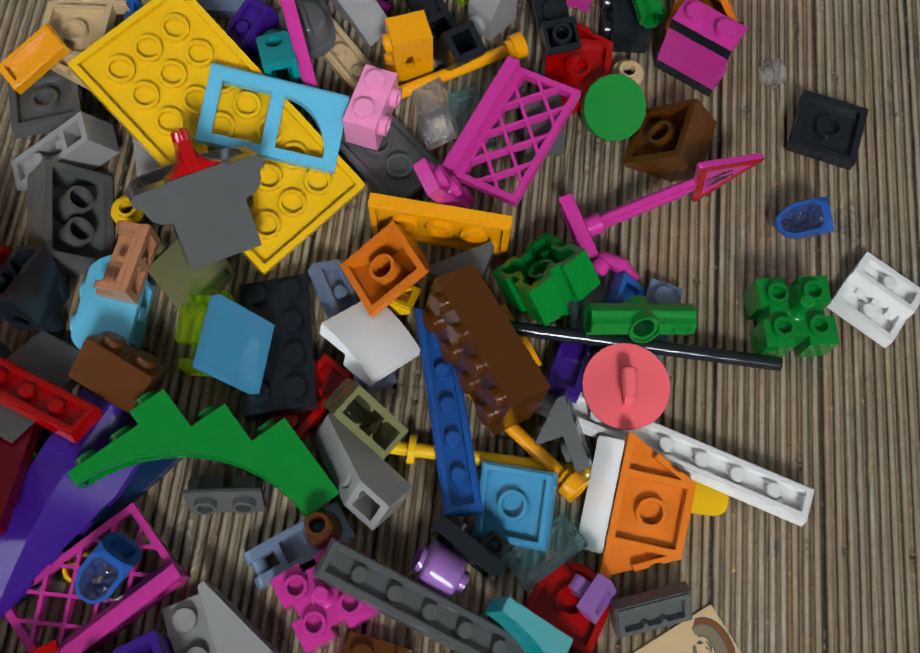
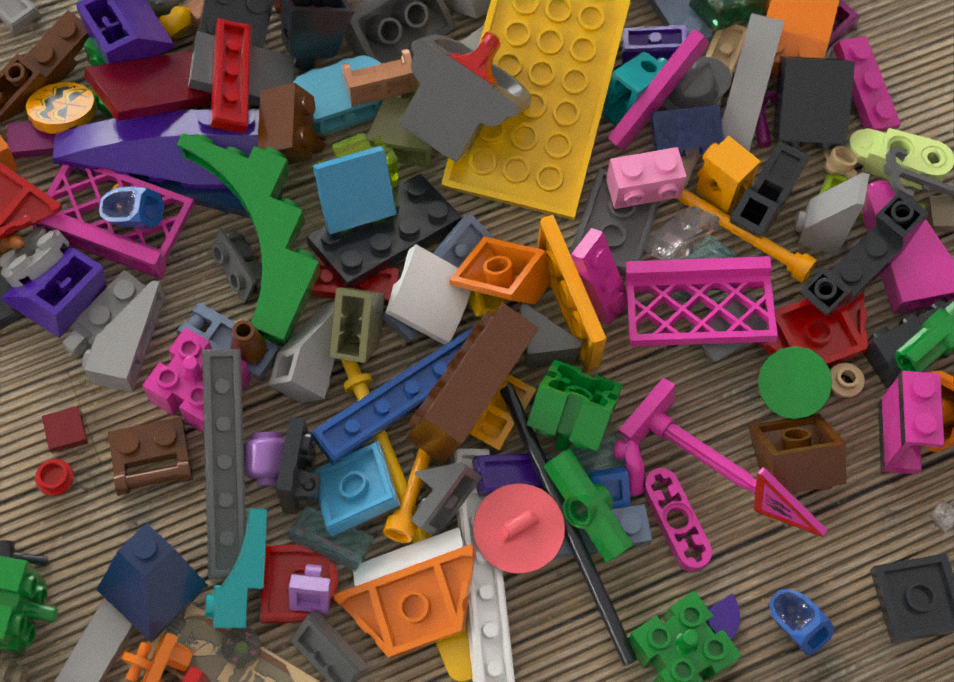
camera: 60 degrees right, 5 degrees down
medium azure window [195,62,350,174] -> none
none -> dark pink beam [643,468,712,573]
none -> clear blue bracket [650,104,726,157]
none -> dark purple tile [708,594,740,640]

